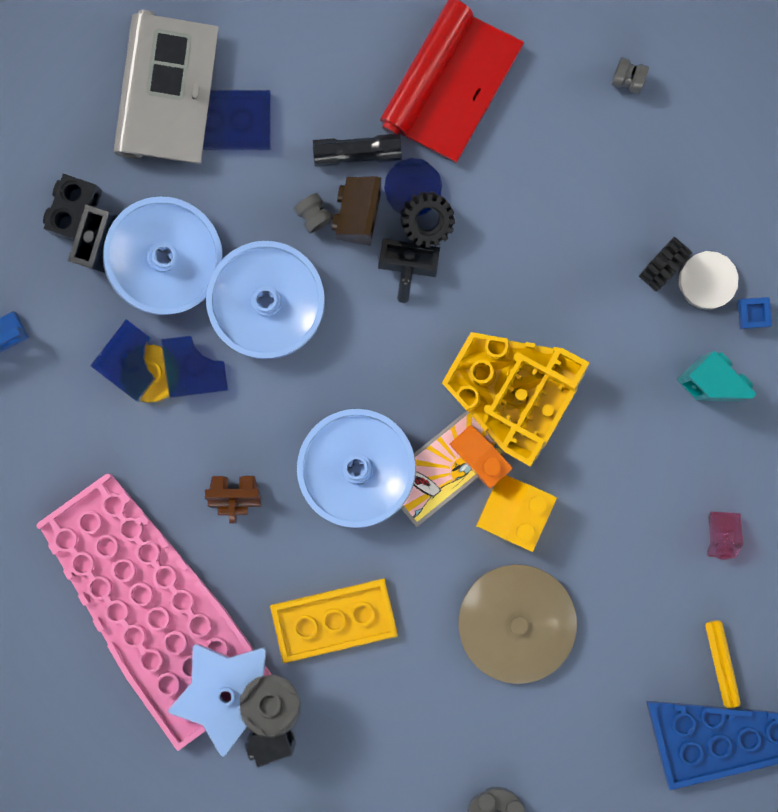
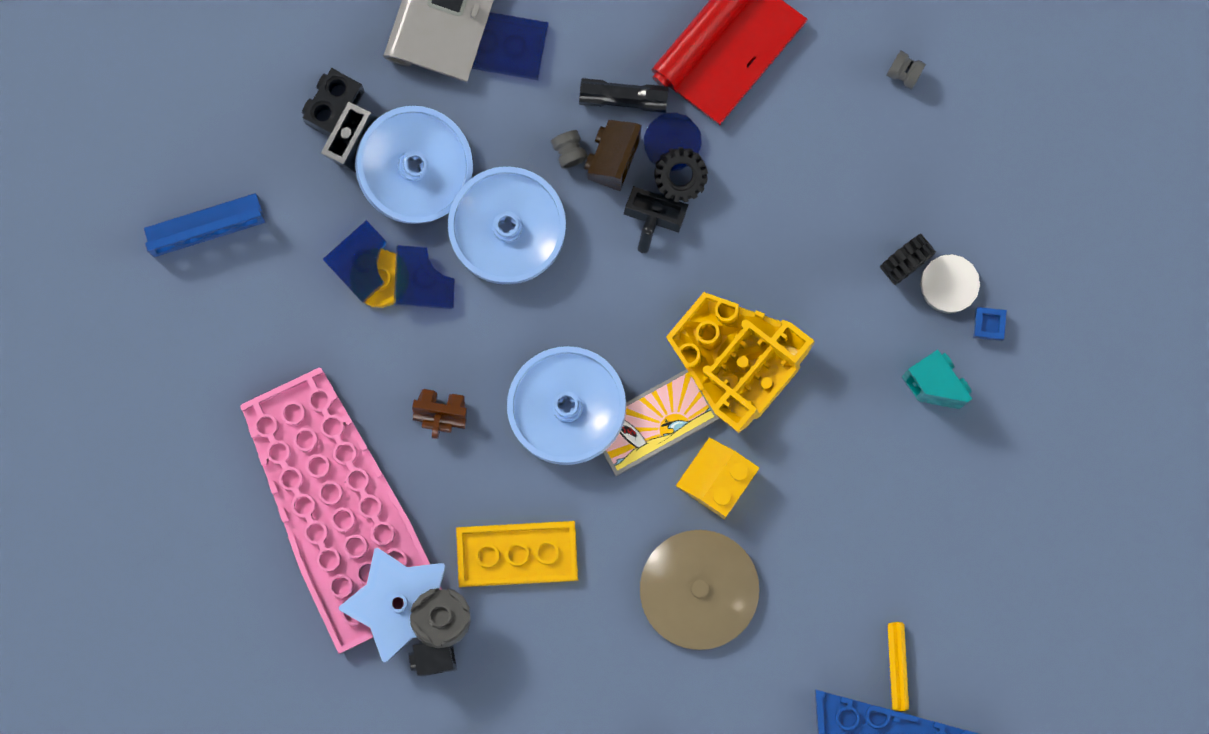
camera: 10 degrees right, 5 degrees down
orange slope [449,425,513,488] -> none
clear pink bracket [707,511,743,560] -> none

